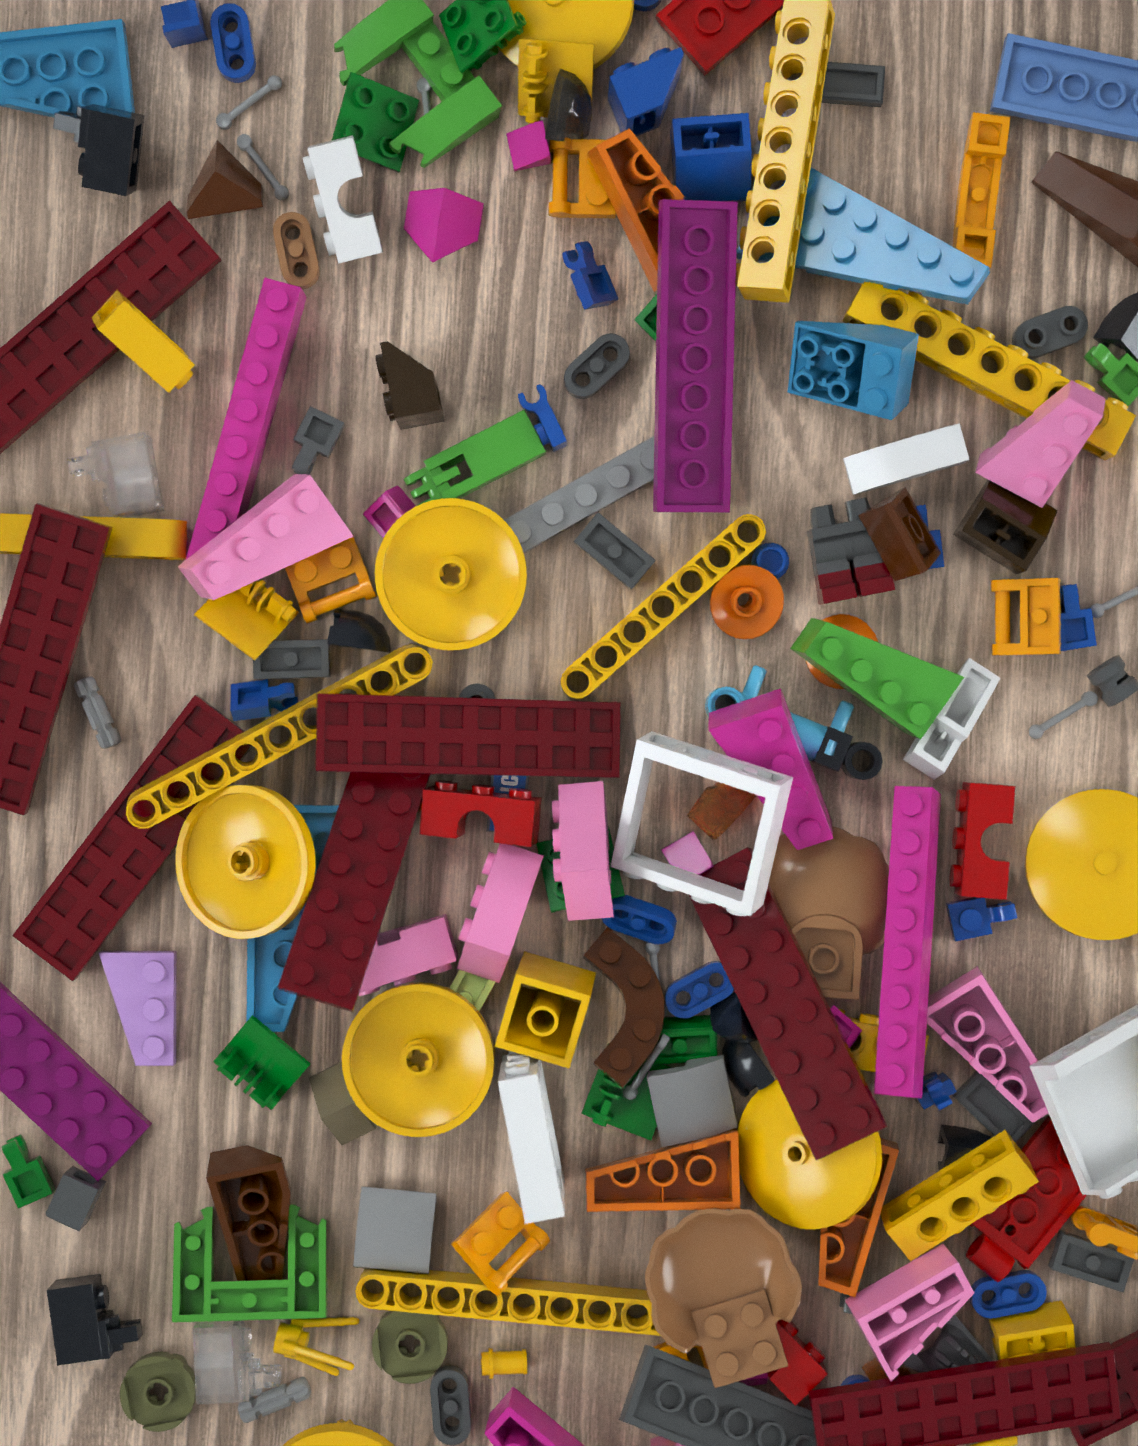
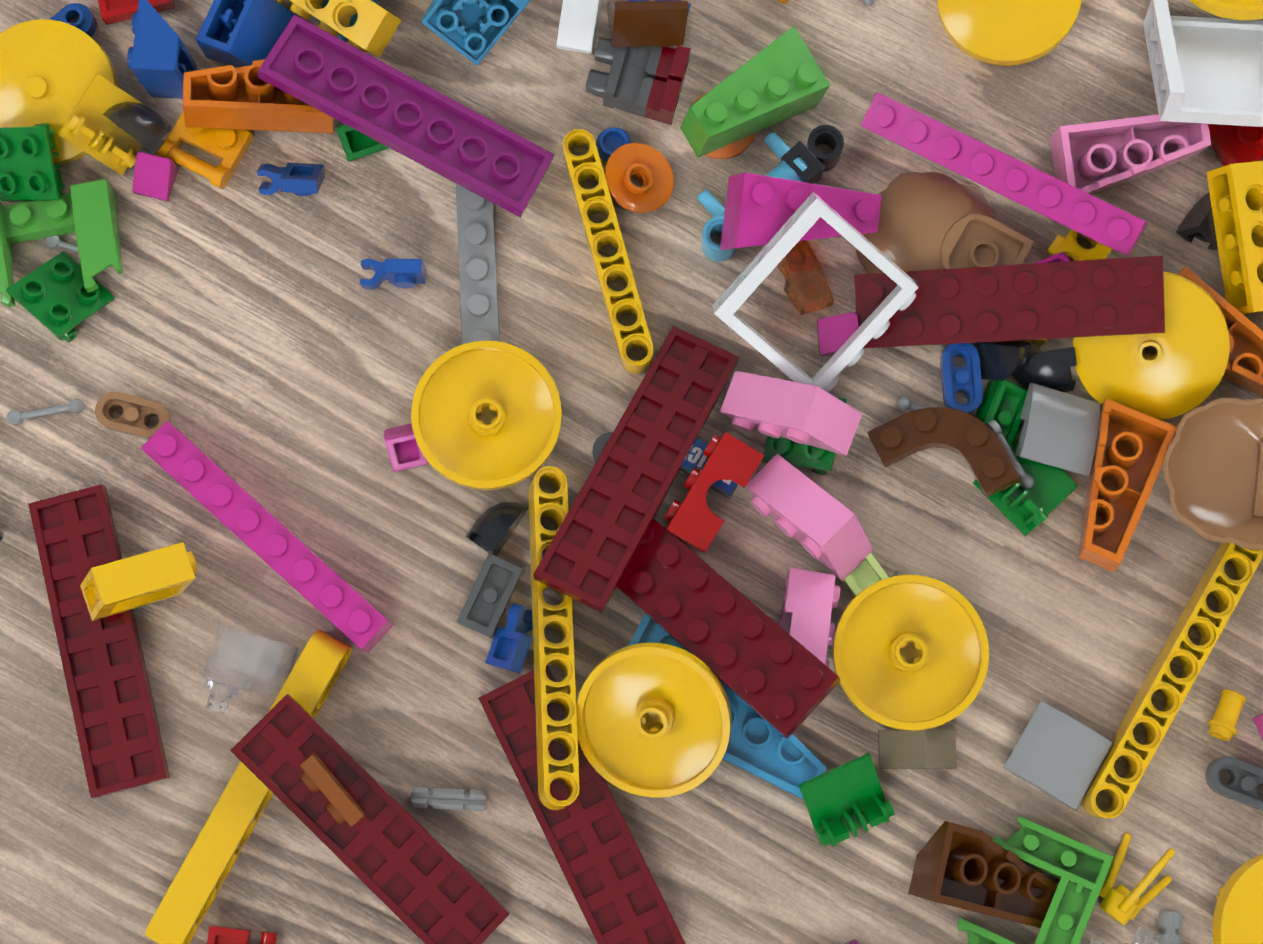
camera: 60 degrees left, 10 degrees down
lavender wing [99,951,177,1066] -> none
bright pink wedge [178,474,353,600] -> none
reddish brown slope [186,140,263,219] -> none
yellow hinge [194,580,299,660] -> none
light orange plate [285,535,377,624] -> none
dark grey plate [292,406,345,475] -> none
white arch [303,135,383,264] -> none
olive plate [372,1311,448,1384] -> none
dark brown slope [375,341,445,430] -> none
bright green hinge [403,410,546,506] -> none
dark pink slope [404,188,484,263] -> none
light orange plate [451,1191,550,1295] -> none
yellow slope [495,951,596,1069] -> none
white window [498,1051,565,1224] -> none
dark grey plate [564,333,630,399] -> none
dark grey plate [574,513,656,590] -> none
blue plate [602,895,677,944] -> none
white slope [903,658,1001,780] -> none
blue plate [915,1072,957,1111] -> none
blue plate [946,897,1018,942] -> none
red arch [949,782,1016,900] -> none
dark grey tile [952,1071,1035,1142] -> none
none -> dark orange plate [300,753,365,827]

